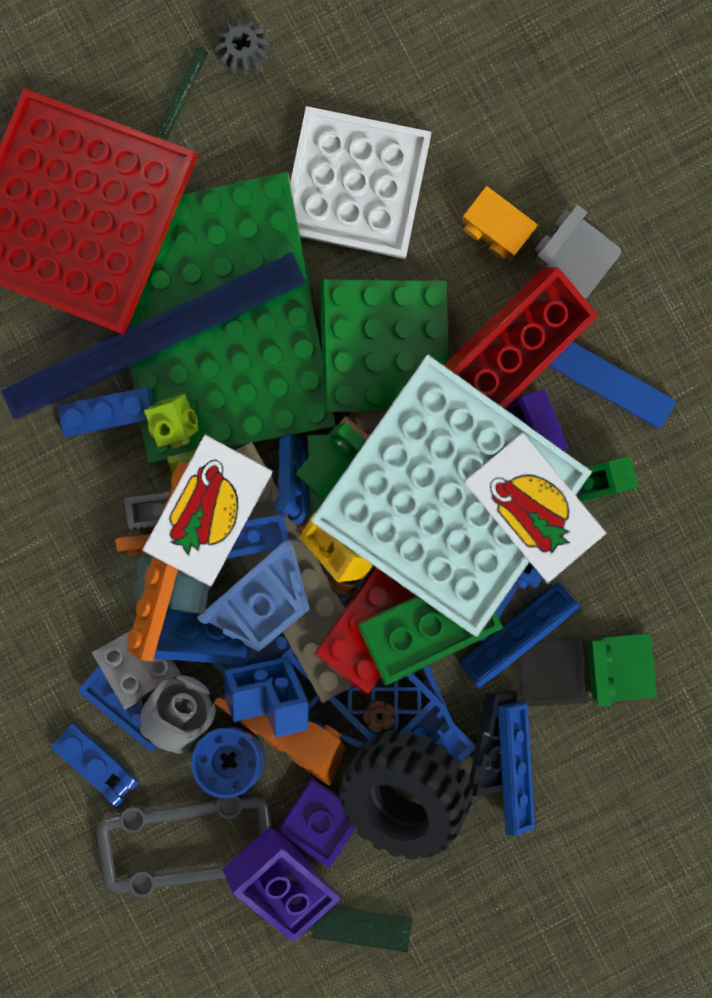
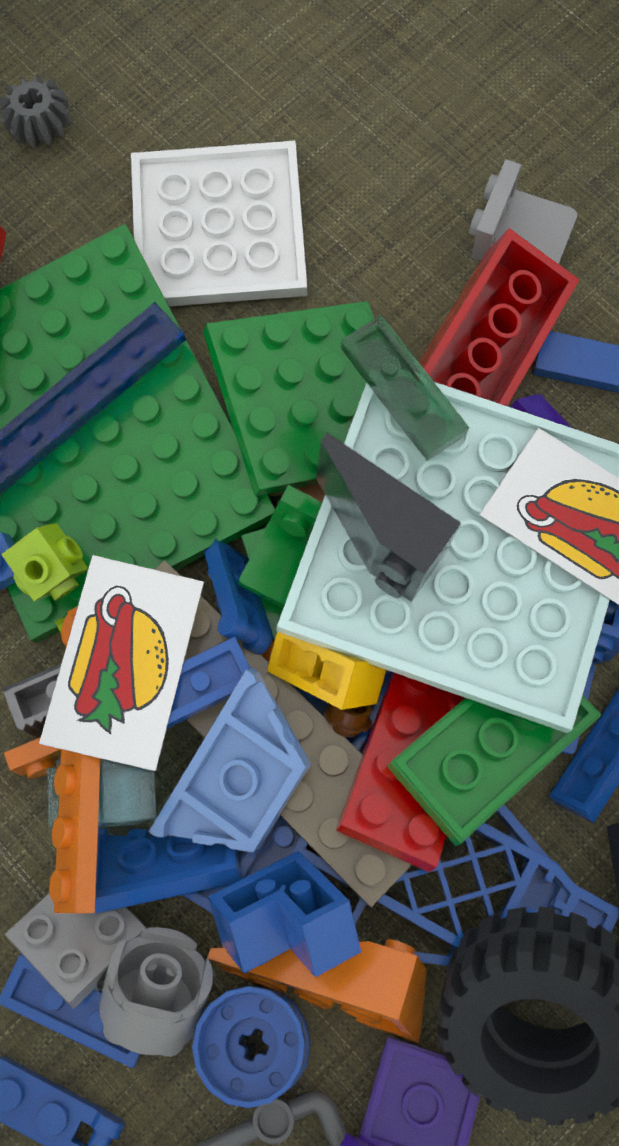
camera: 10 degrees left, 15 degrees down
reddish brown plate [363,700,395,733] -> none
light orange brick [461,186,538,261] -> none
none -> black slope [316,433,461,602]
none -> clear green plate [341,315,470,461]

